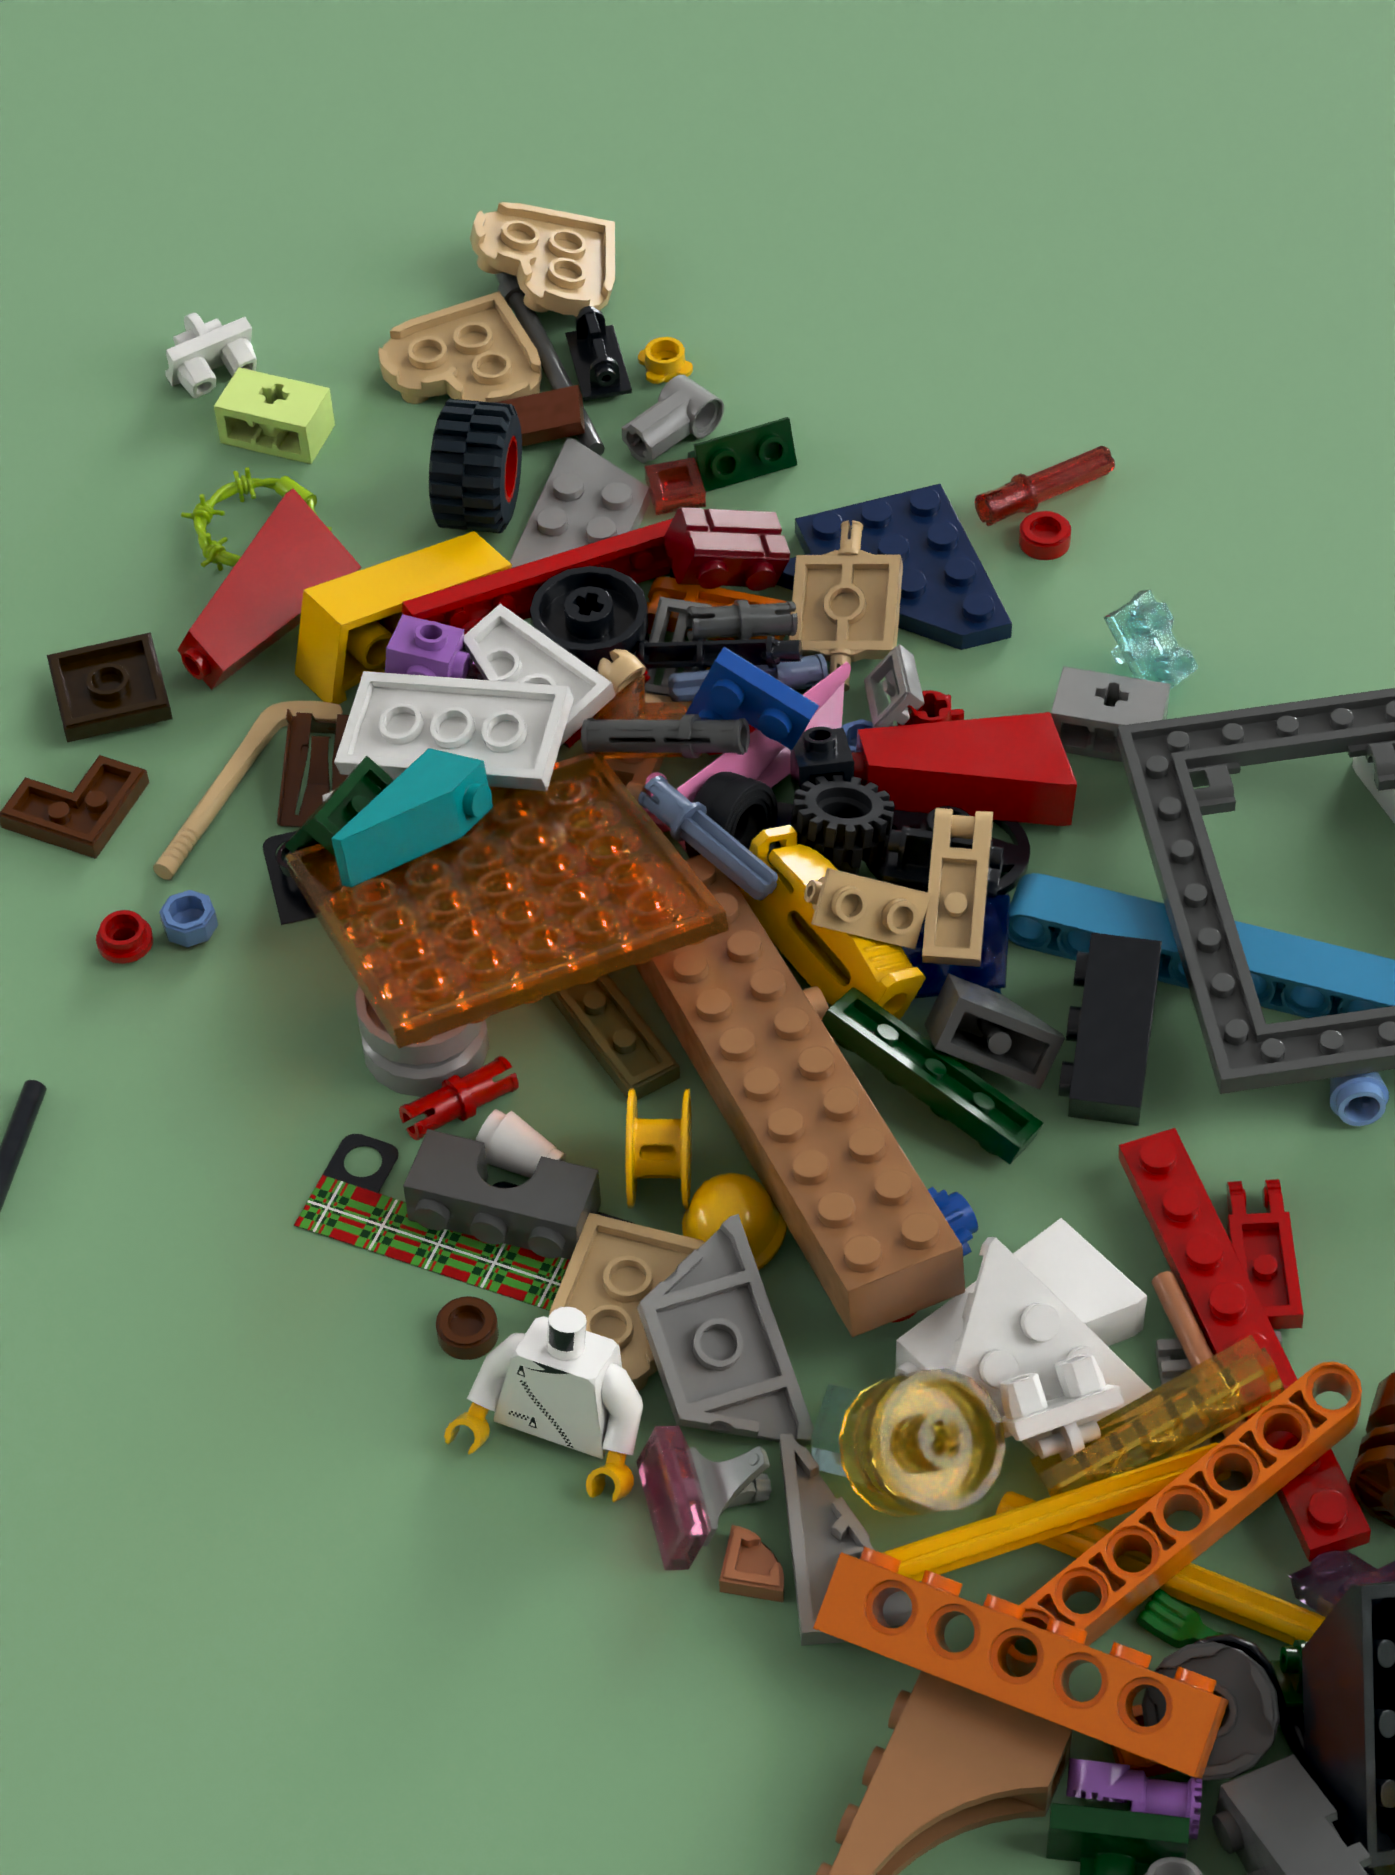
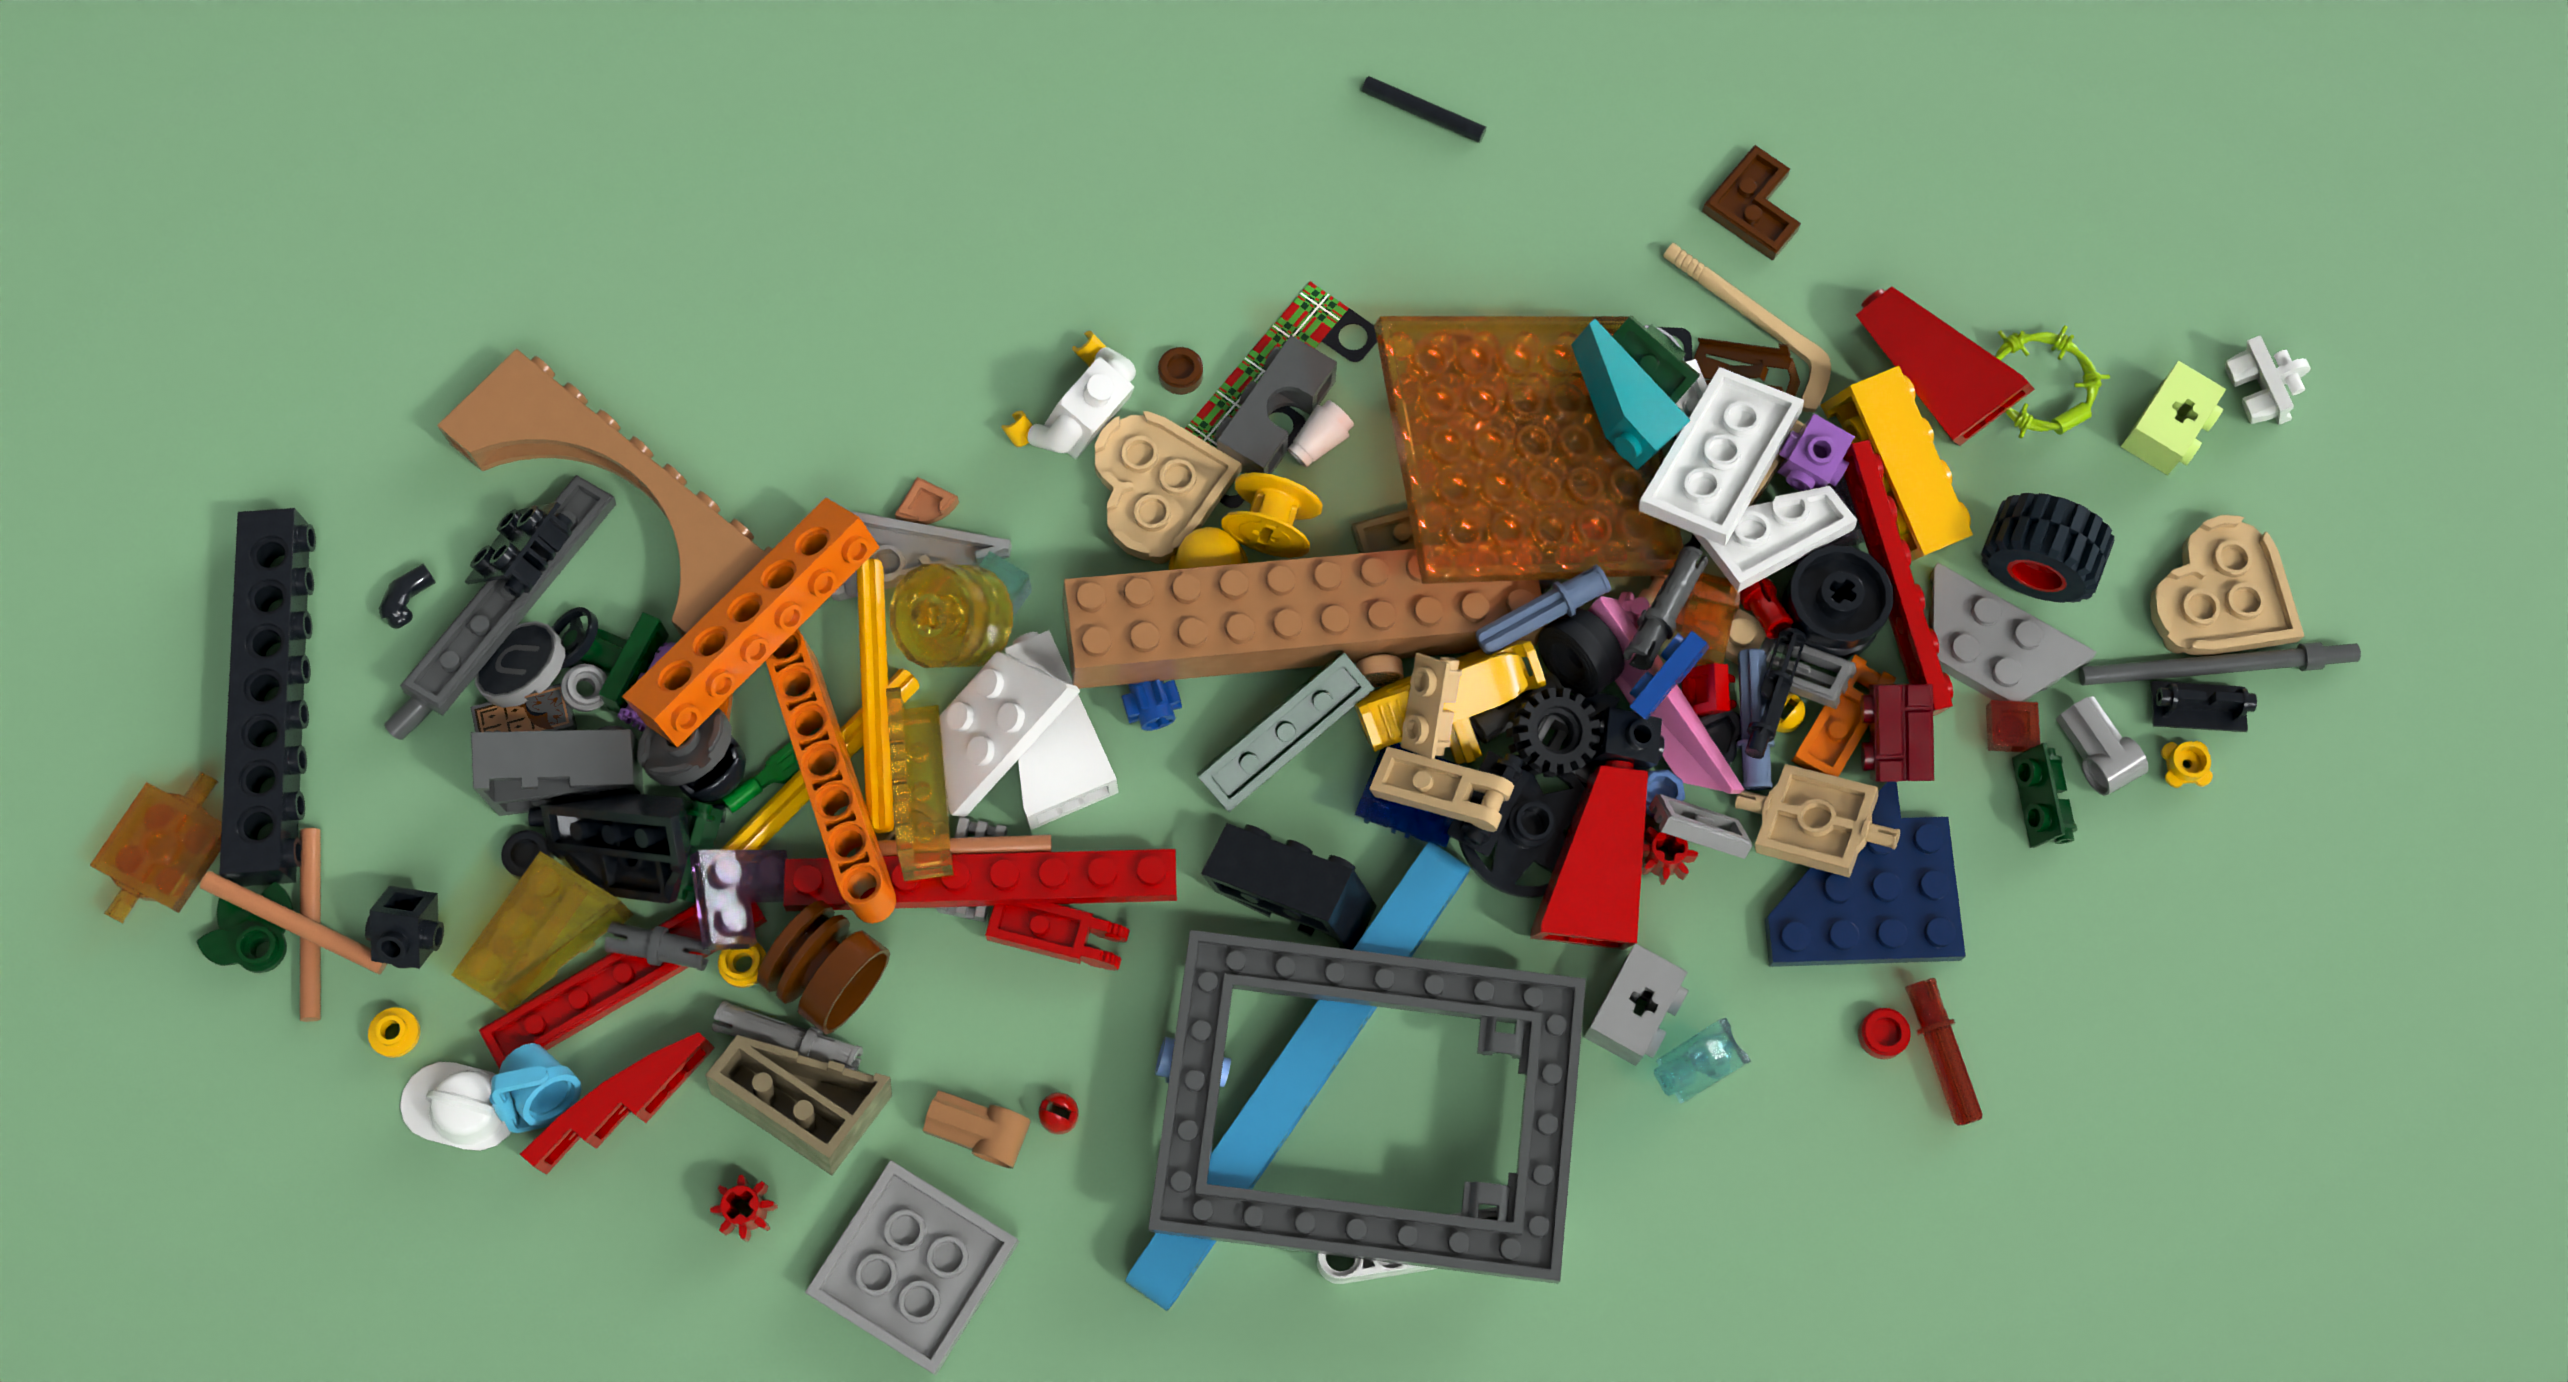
camera: 100 degrees right, 20 degrees up
dark brown plate [47,632,173,743] -> none
red plate [96,910,153,964] -> none
medium blue tile [159,890,218,947] -> none
red pin [399,1056,519,1140] -> none
tan plate [470,202,615,317] -> none
copper tile [495,385,585,447] -> none
tan hinge [597,649,646,697] -> none
clear pink piece [636,1426,771,1570] -> none
light grey wing [637,1214,817,1446] -> none
dark grey pin [686,600,798,641] -> none
dark grey slope [924,973,1065,1089] -> none
white hips [995,1354,1125,1468] -> none

